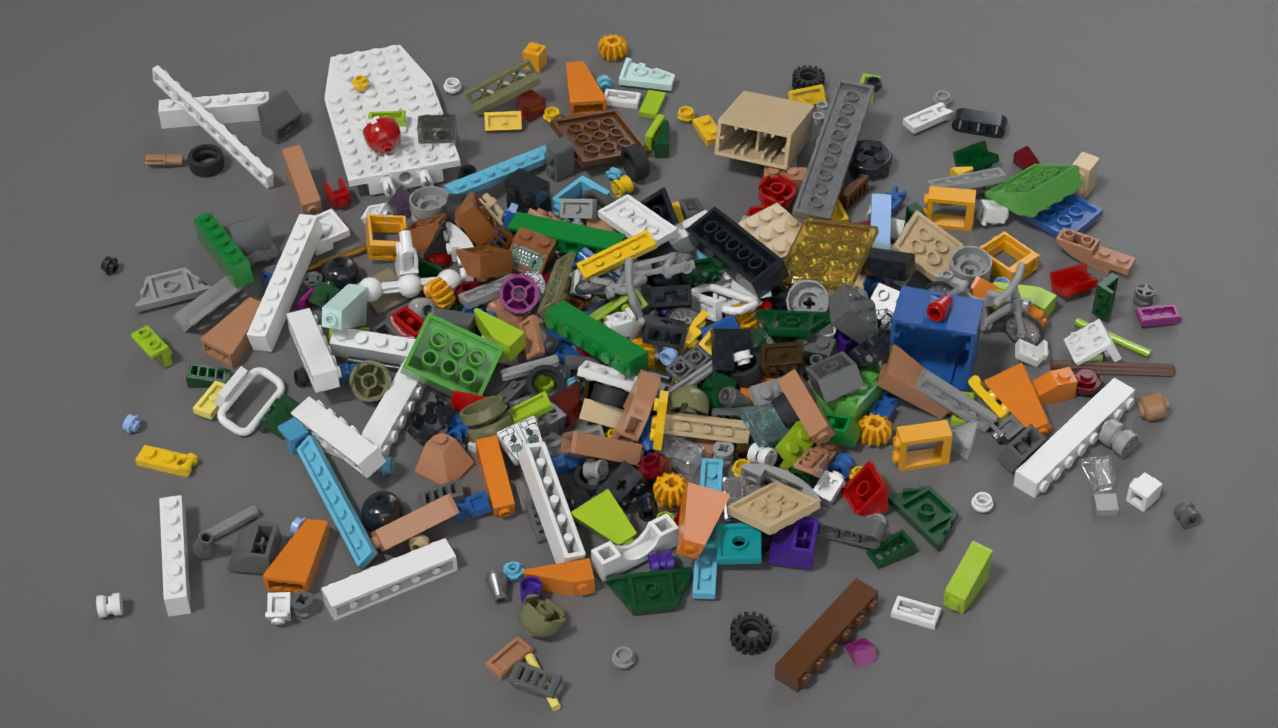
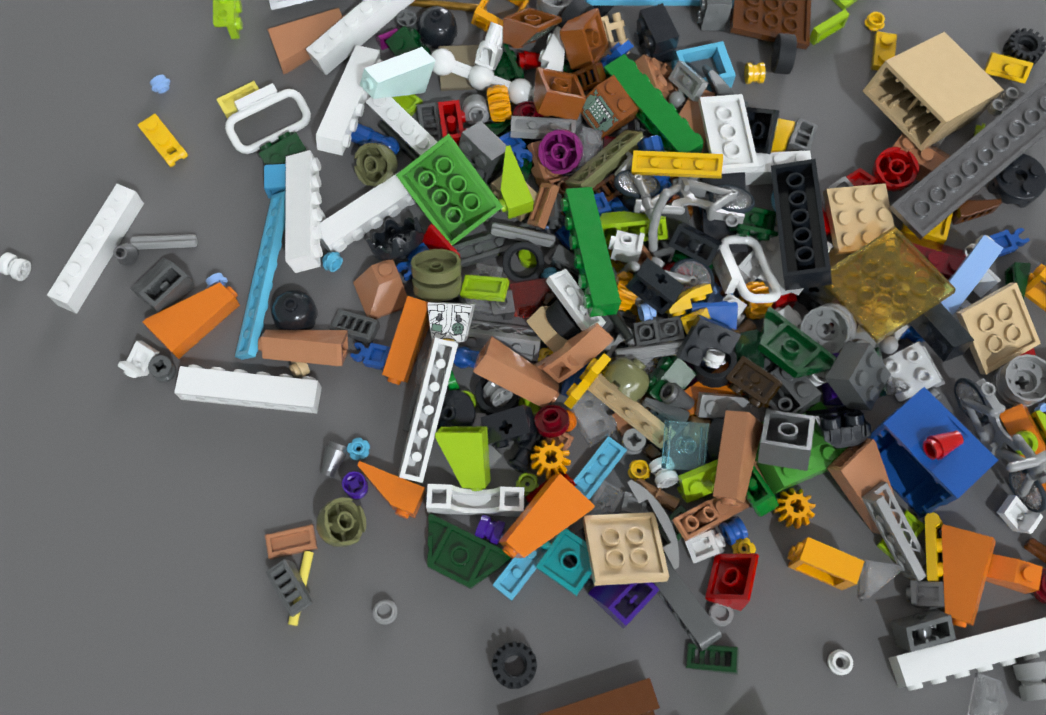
camera: 30 degrees right, 25 degrees up
dark green slope [186,363,231,388] -> none
medium azure plate [605,167,623,183] -> none
dark green slope [654,120,670,158] -> none
blue plate [868,391,898,421] -> none
dark green wing [888,485,958,550] -> none

